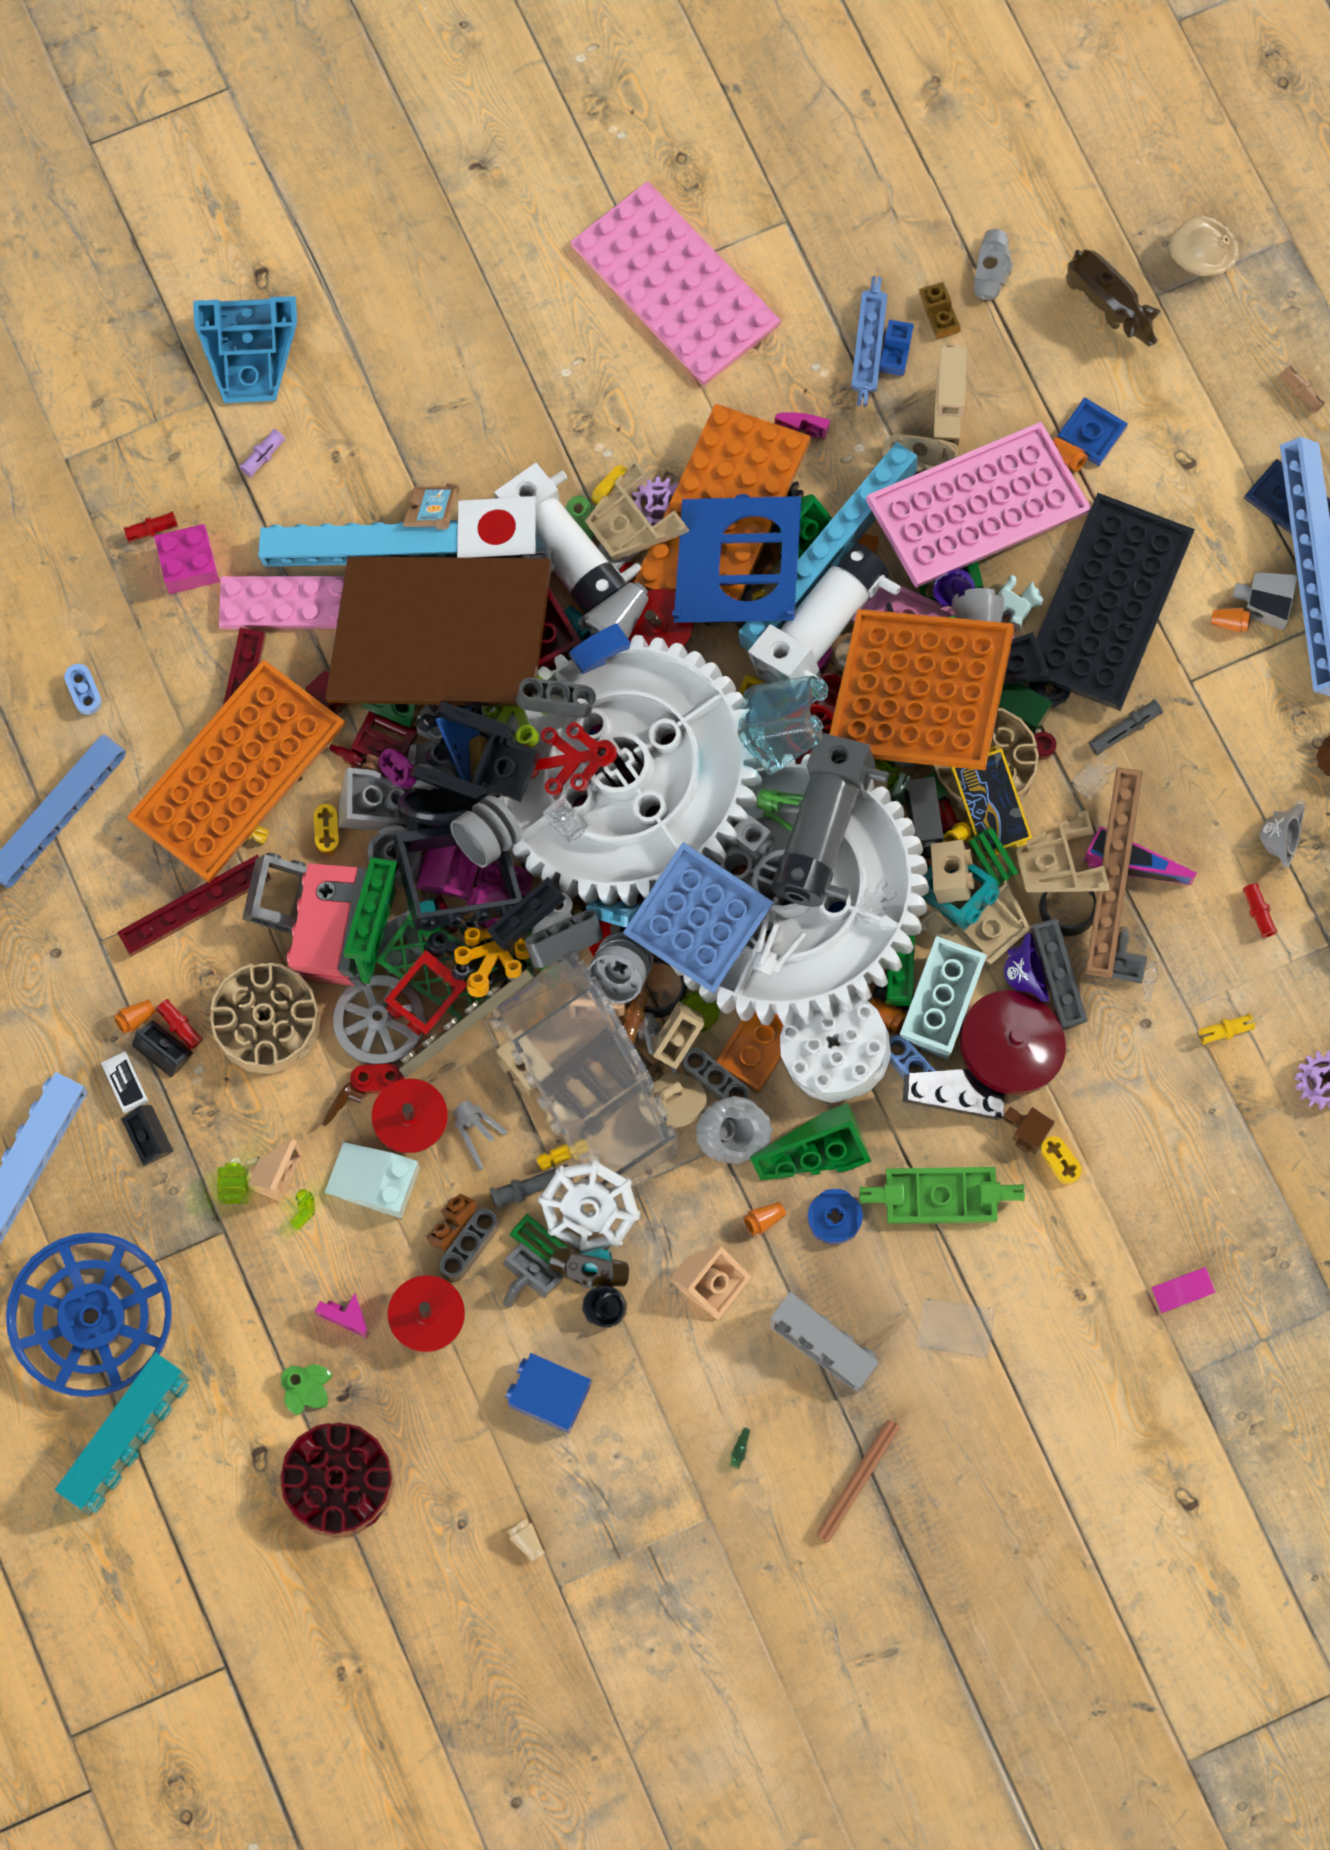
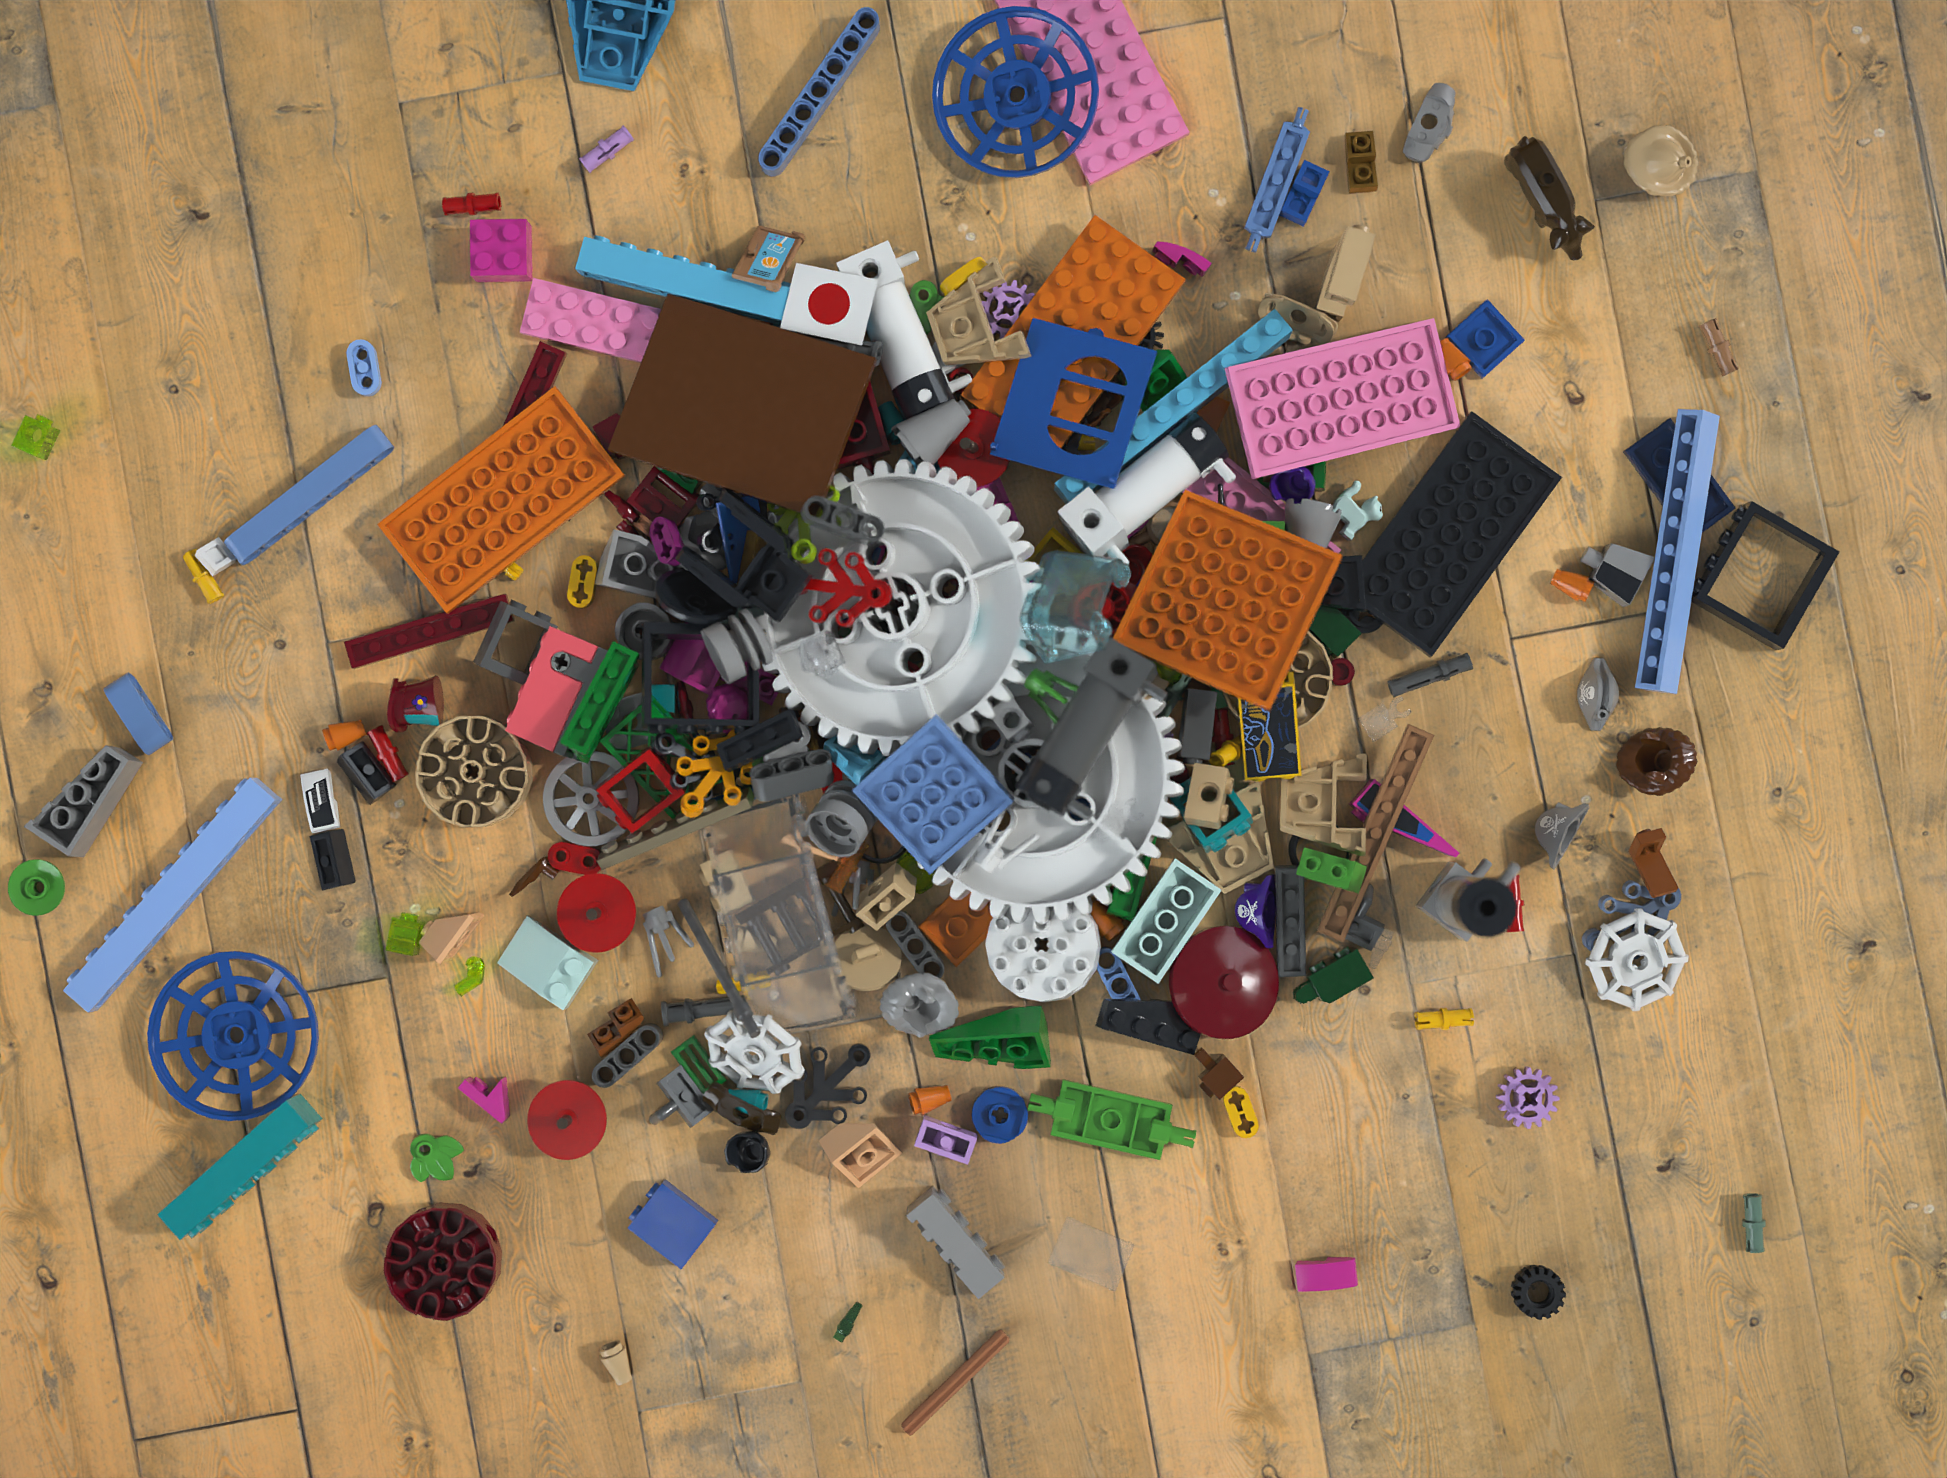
camera: 10 degrees right, 15 degrees up
blue slope [569,623,630,675] -> none
green tile [968,827,1018,885] -> none
none -> dark red hat [387,676,444,732]
none -> flat silver bar [678,899,761,1038]
none -> medium blue beam [758,7,880,177]
none -> black plant [785,1043,871,1129]
none -> lavender brick [914,1115,977,1165]
none -> blue dish [932,6,1099,178]
none -> dark green hinge [1292,946,1374,1004]
none -> bright green brick [1296,847,1367,894]
none -> piece [1415,858,1520,942]
none -> light grey hat [1577,658,1619,731]

